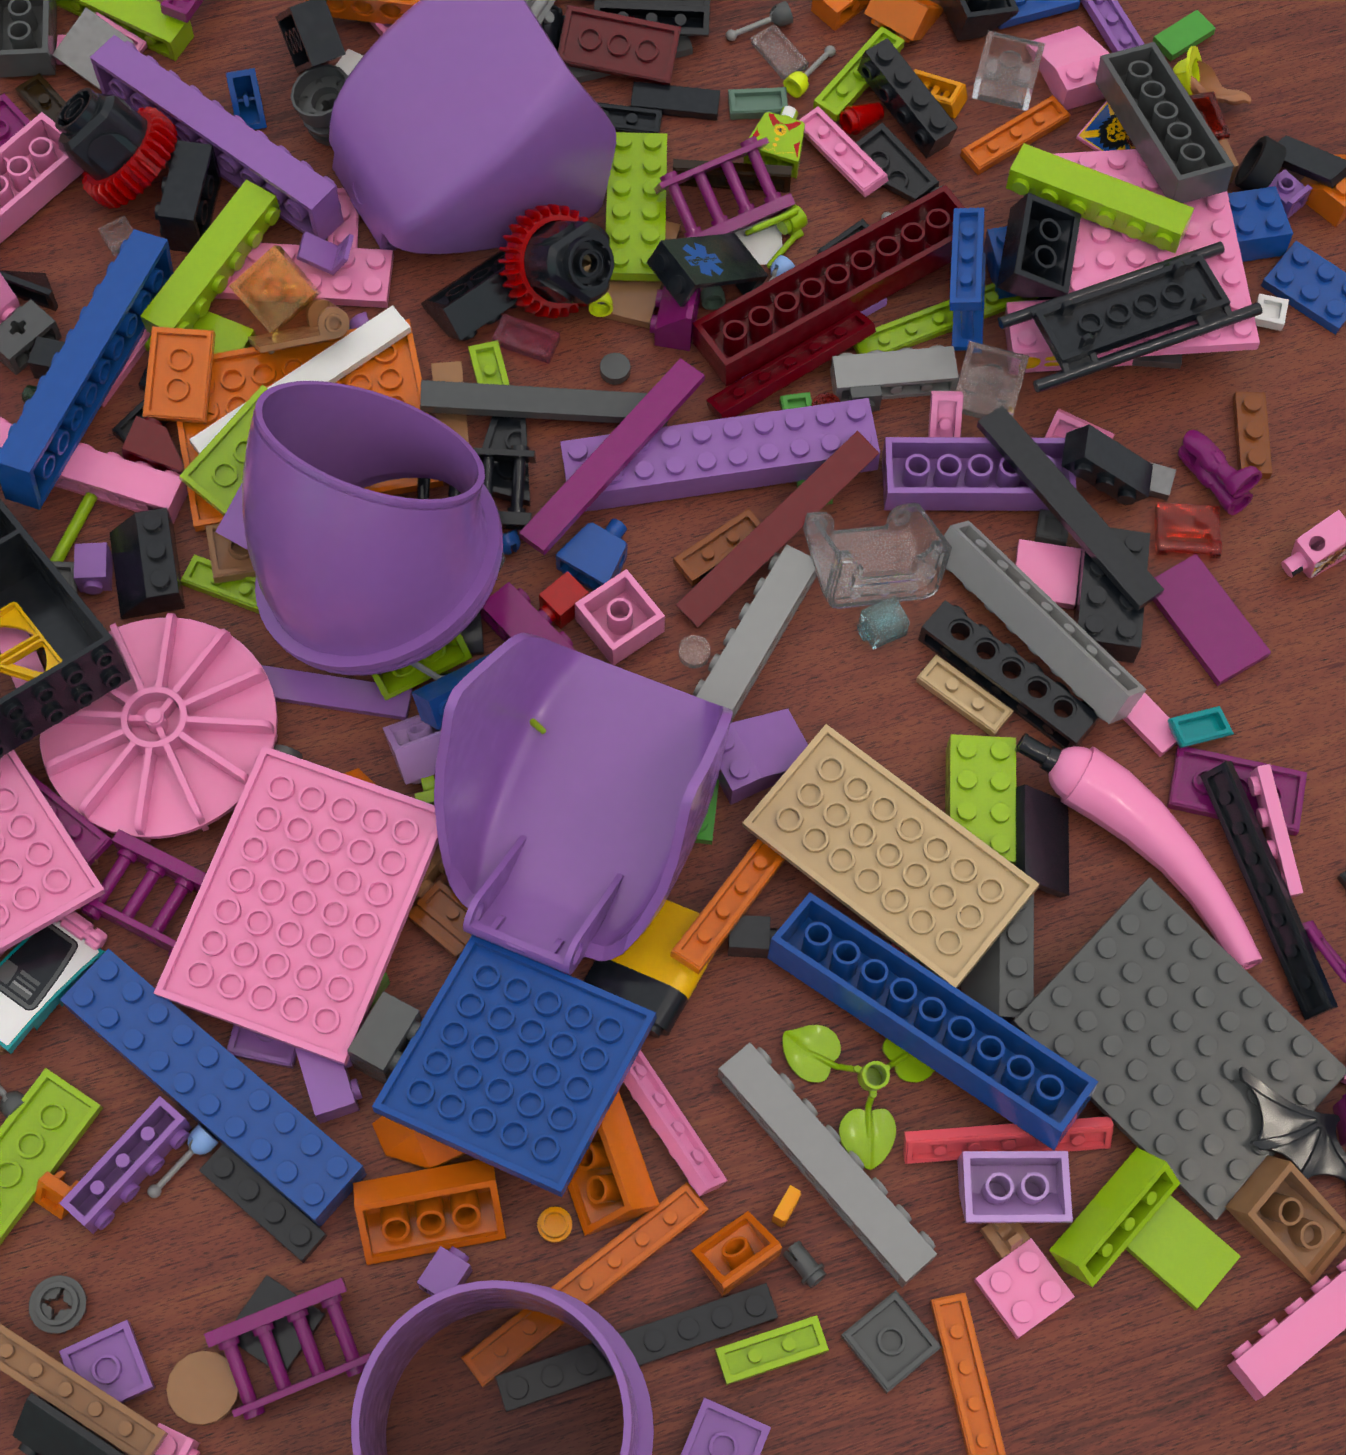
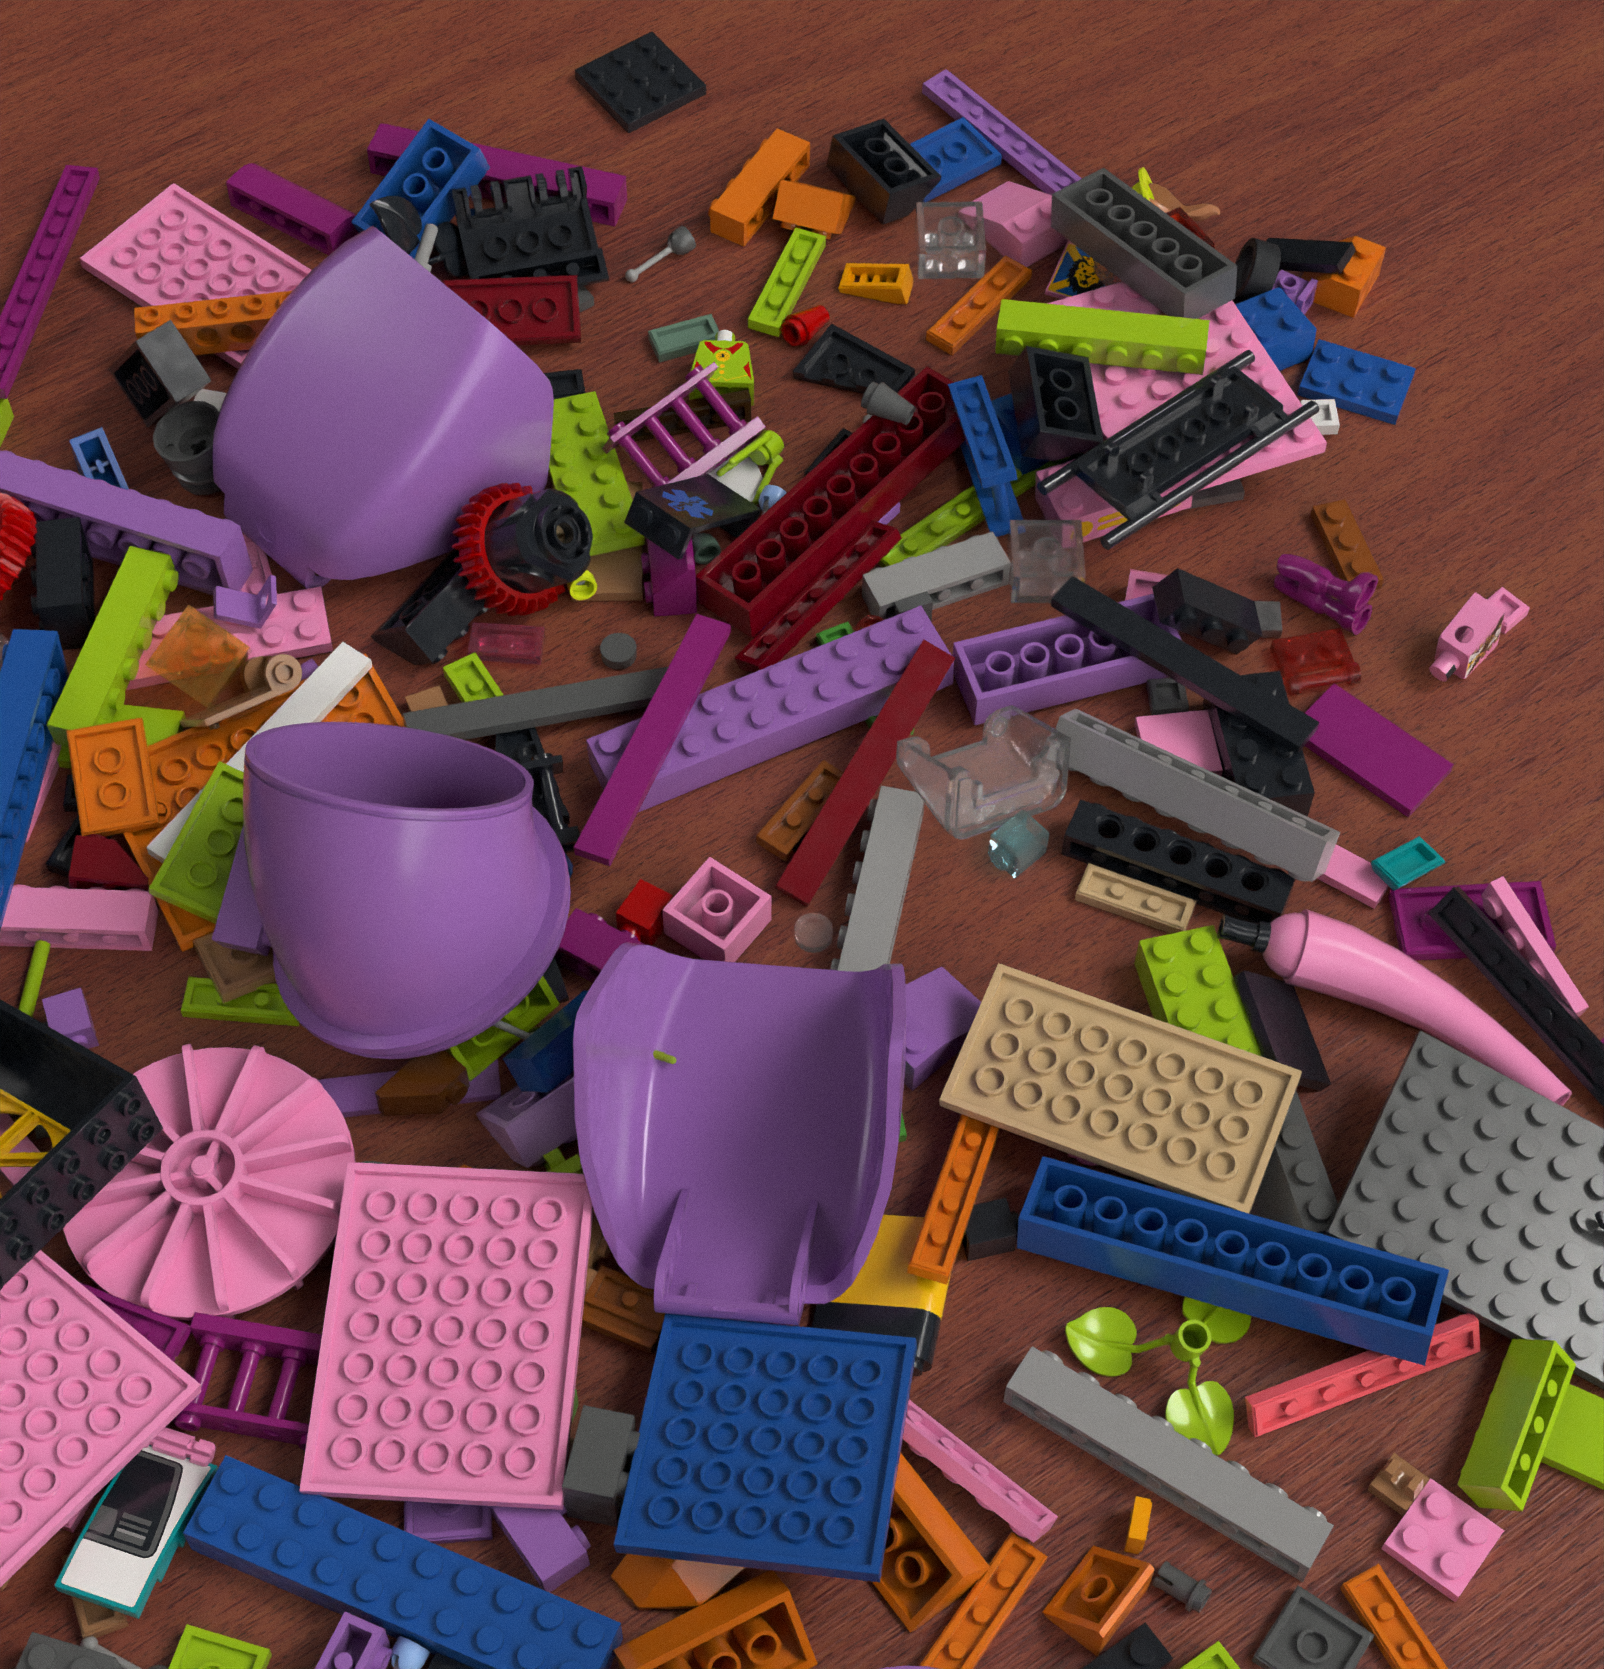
camera: 15 degrees left, 10 degrees down
black slope [110,507,185,619] -> none
light orange plate [537,1207,573,1243] -> none
blue torso [556,518,627,591] -> none
black tile [631,82,720,121] -> none
clear tile [751,24,809,80] -> none
neon yellow hinge [783,45,836,98] -> none
bright pink tile [799,106,889,198] -> none
black brick [857,38,958,159] -> none
bright pink plate [928,391,963,437] -> none
lavender slope [957,1151,1073,1223] -> none
bright green tile [1152,10,1216,62] -> none
none -> reddish brown slope [375,1050,470,1116]
none -> dark grey cone [861,382,916,425]

